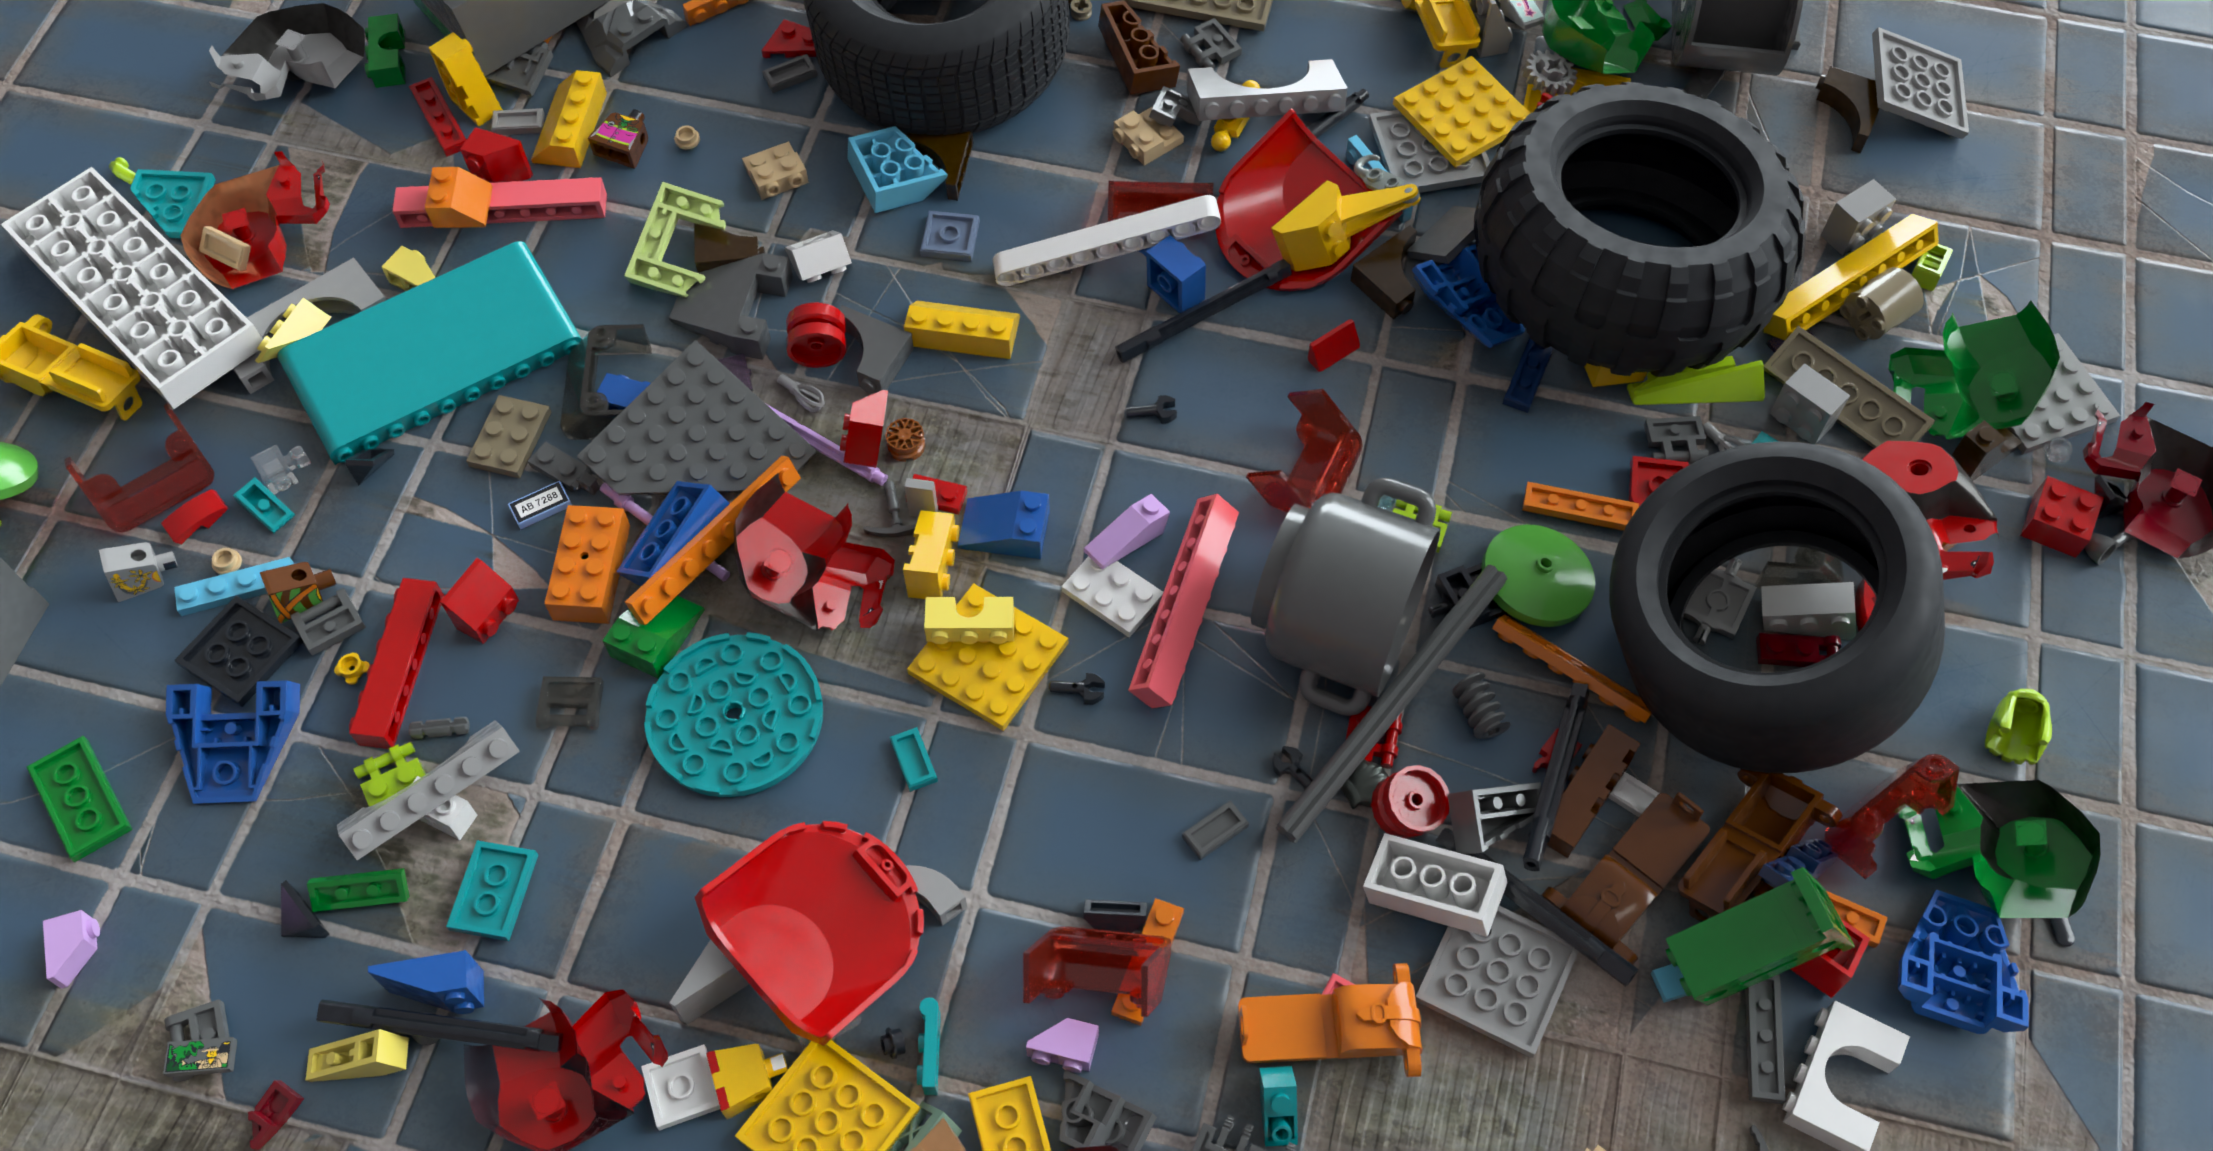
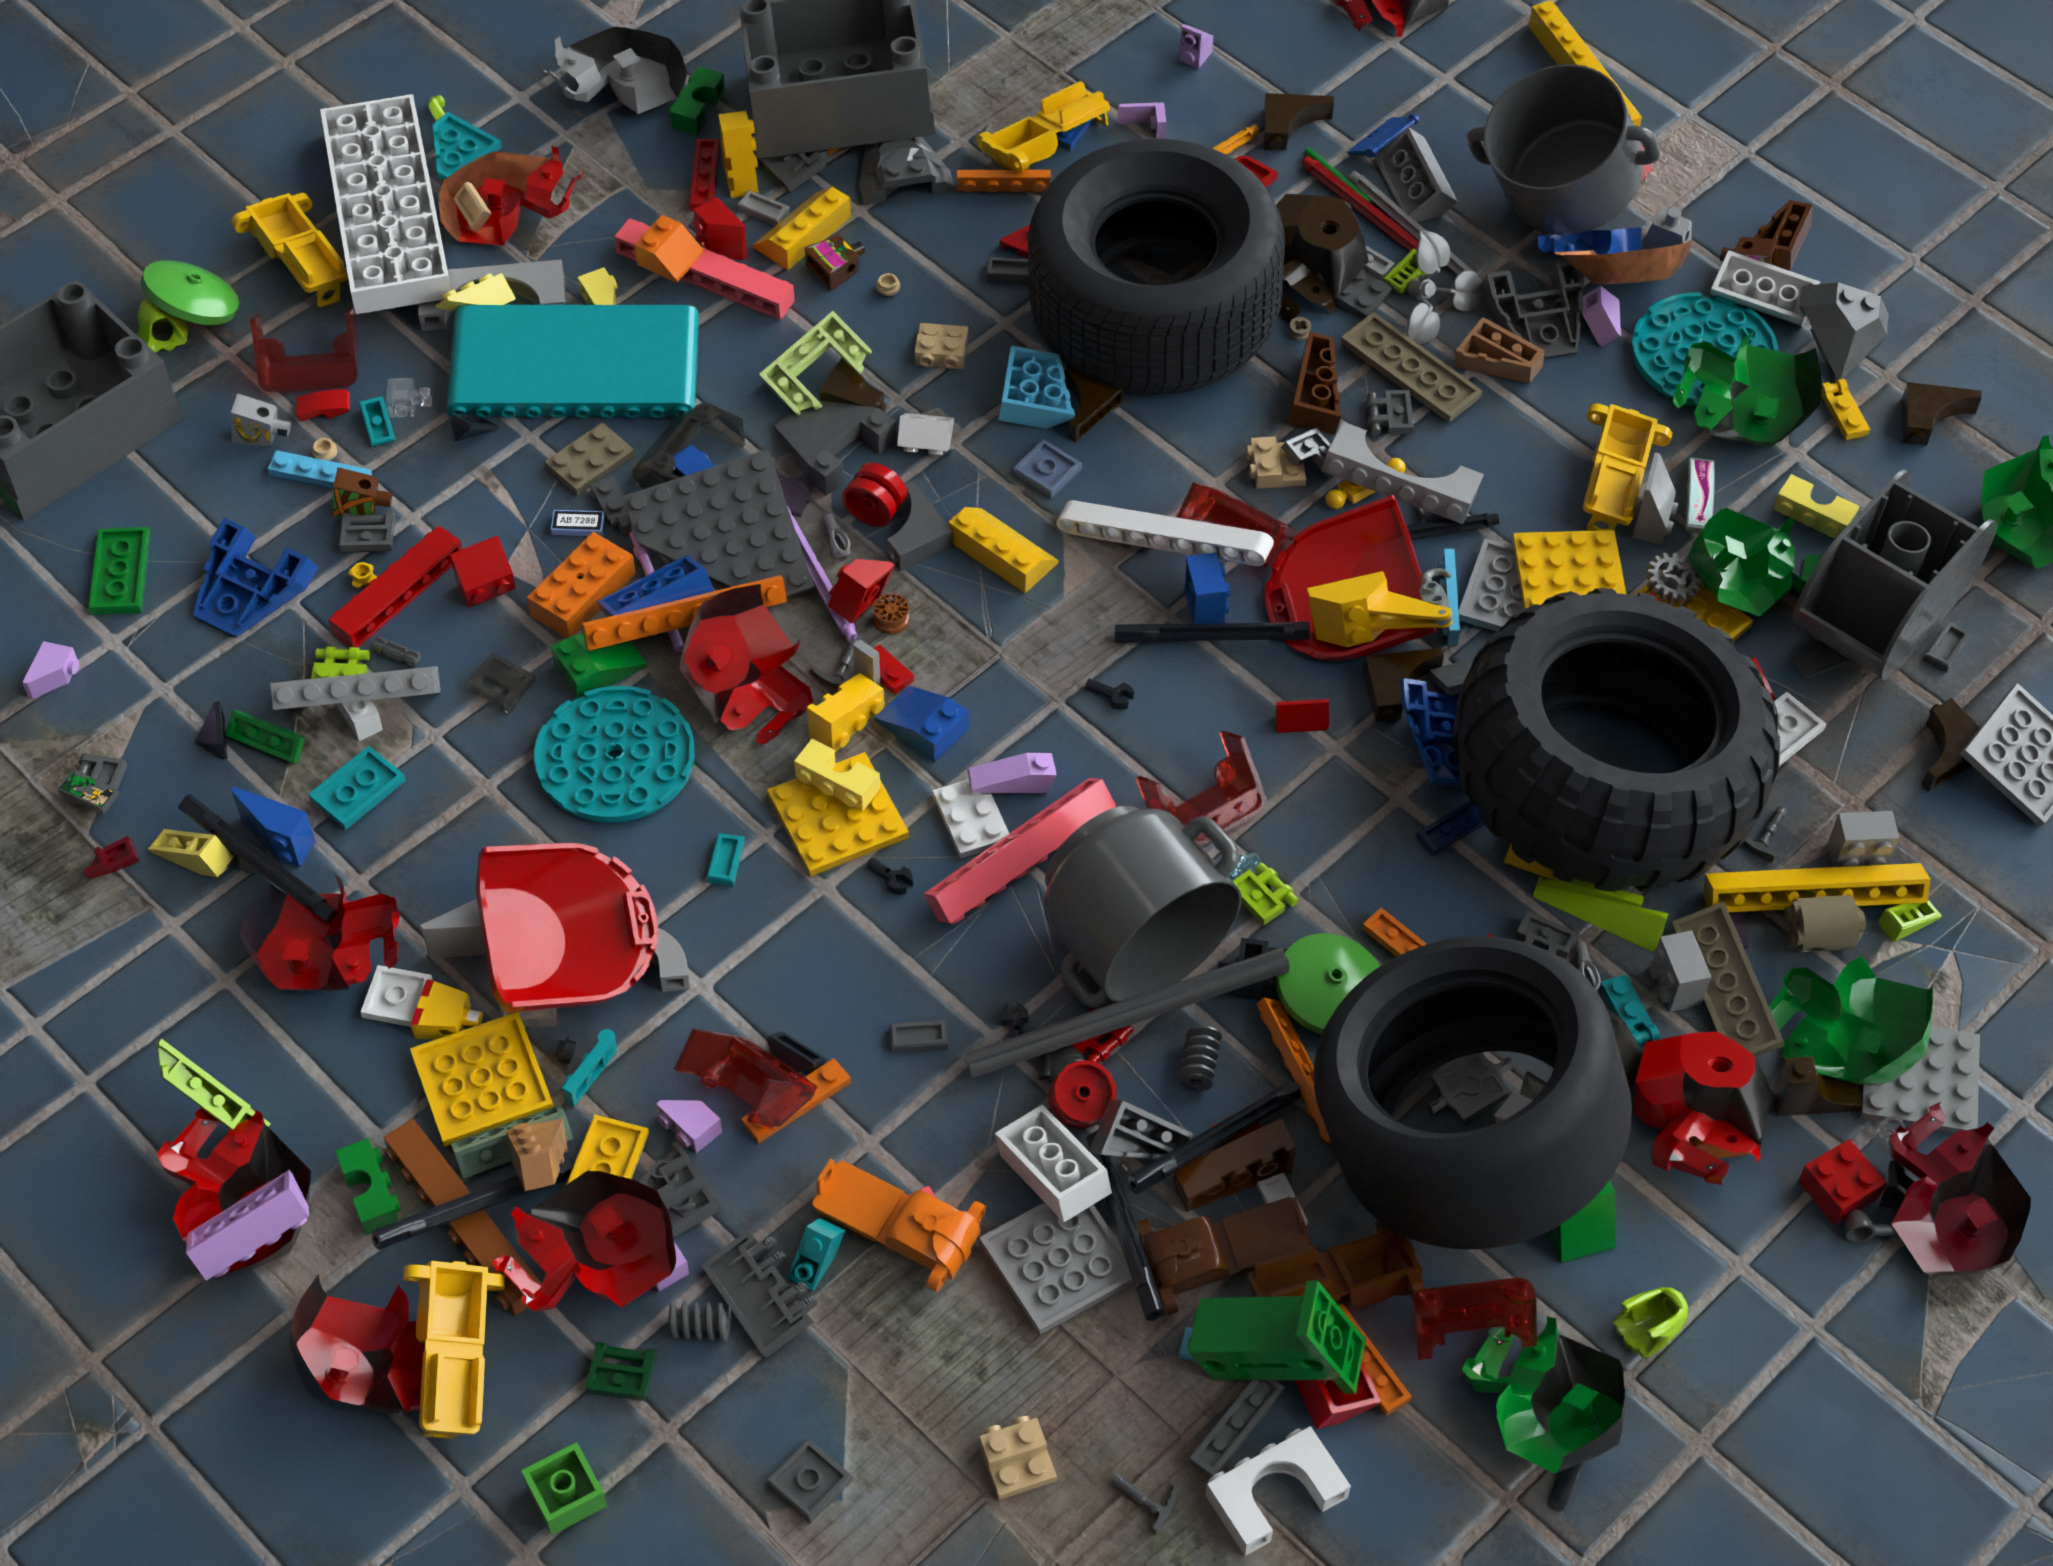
camera: 30 degrees right, 5 degrees down
black plate [174,596,304,707] -> none
dark blue slope [1758,838,1839,888] -> none
blue wedge [1898,890,2029,1034] -> none

